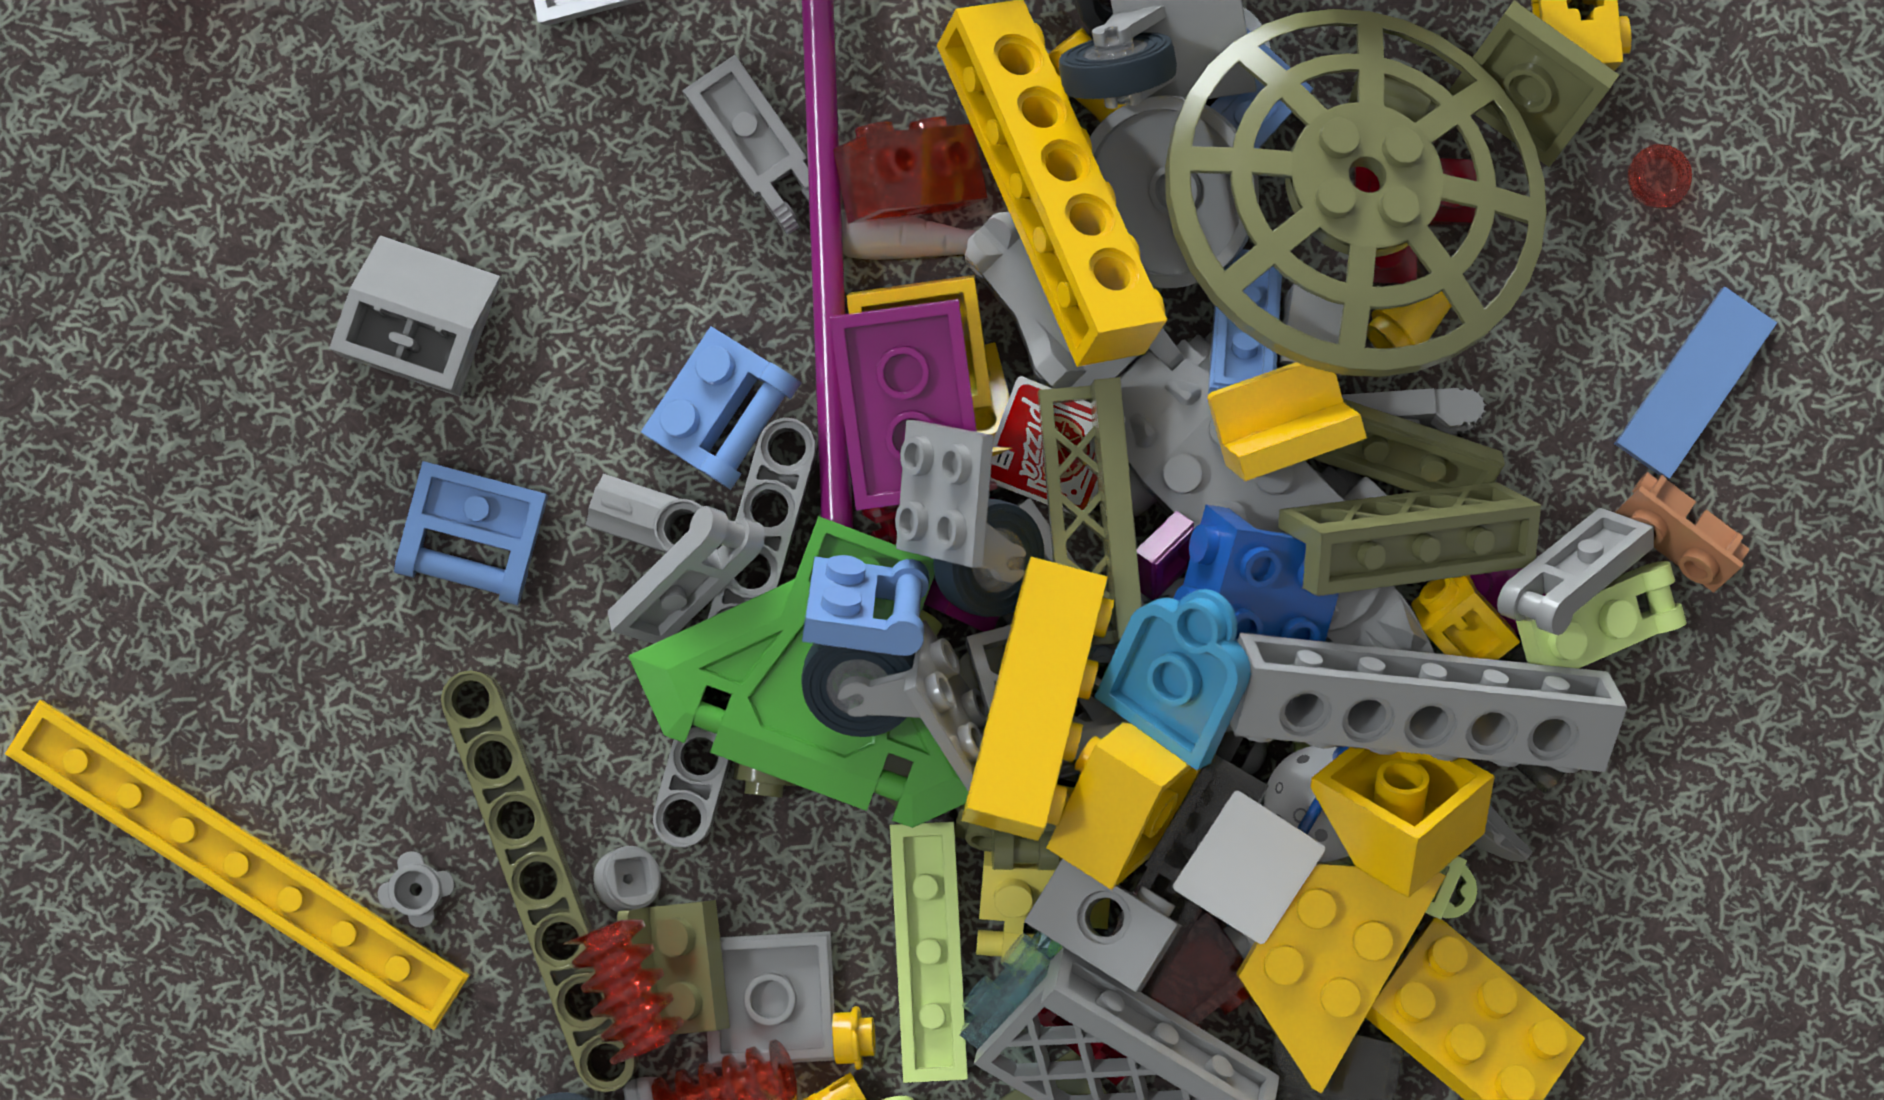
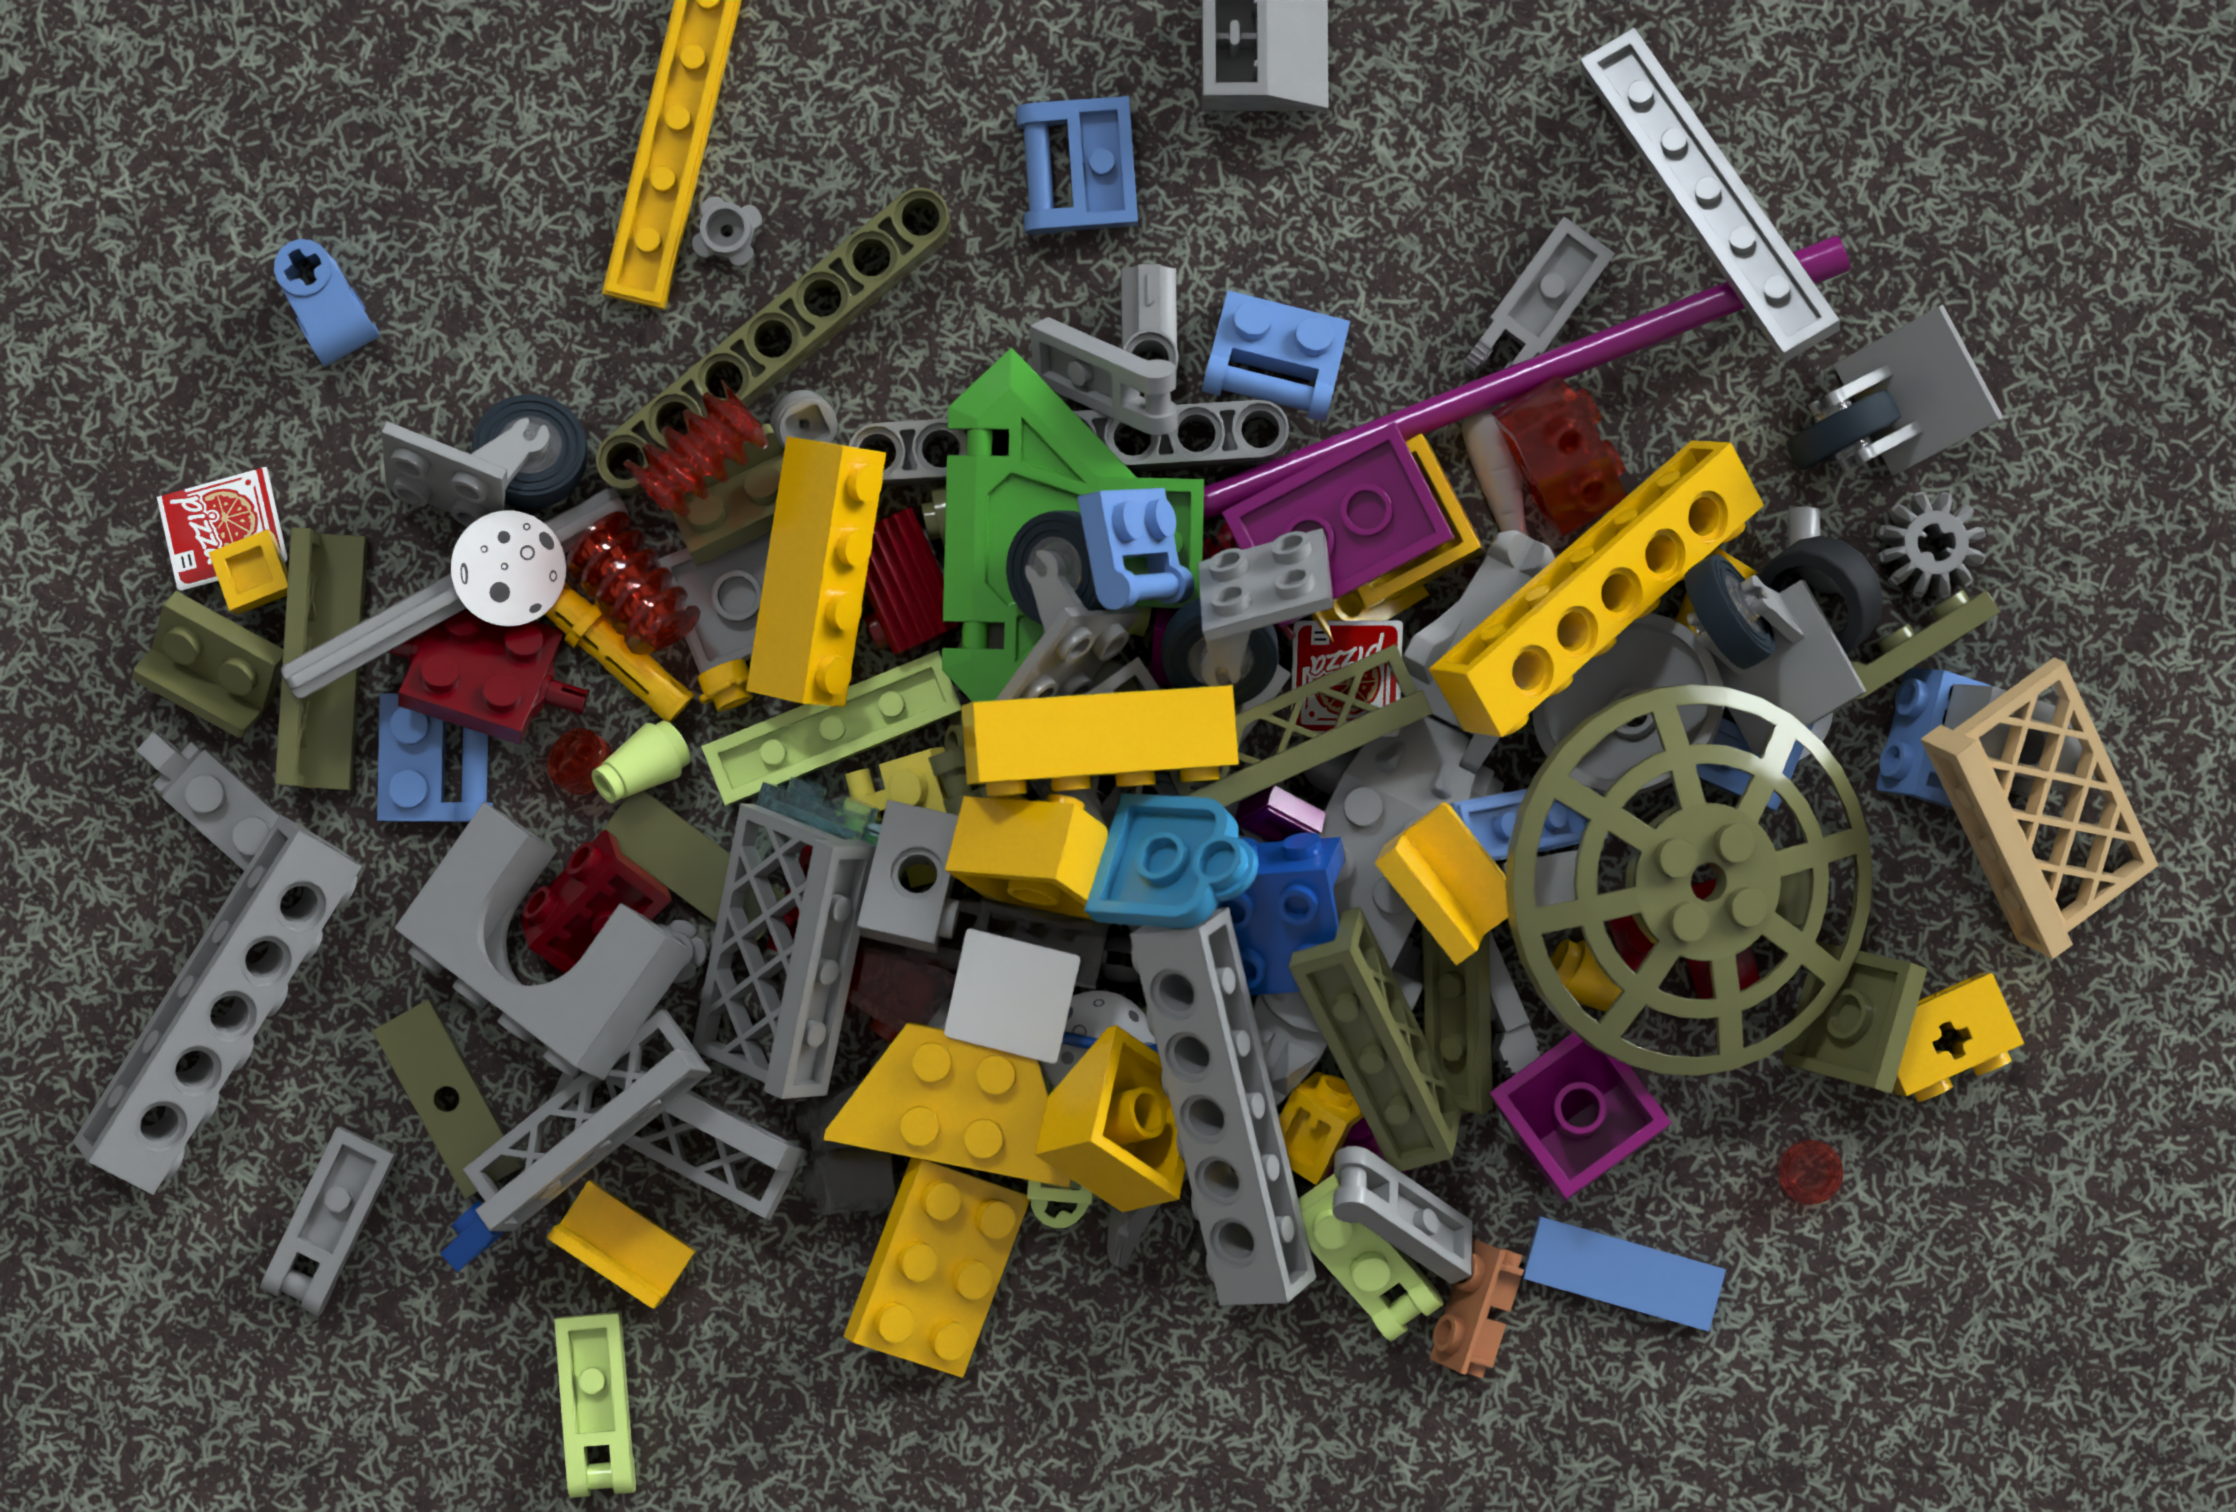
camera: 75 degrees right, 0 degrees up
none -> yellow brick [746,436,886,707]
none -> dark red brick [863,507,962,659]
none -> magenta slope [1489,1018,1672,1204]

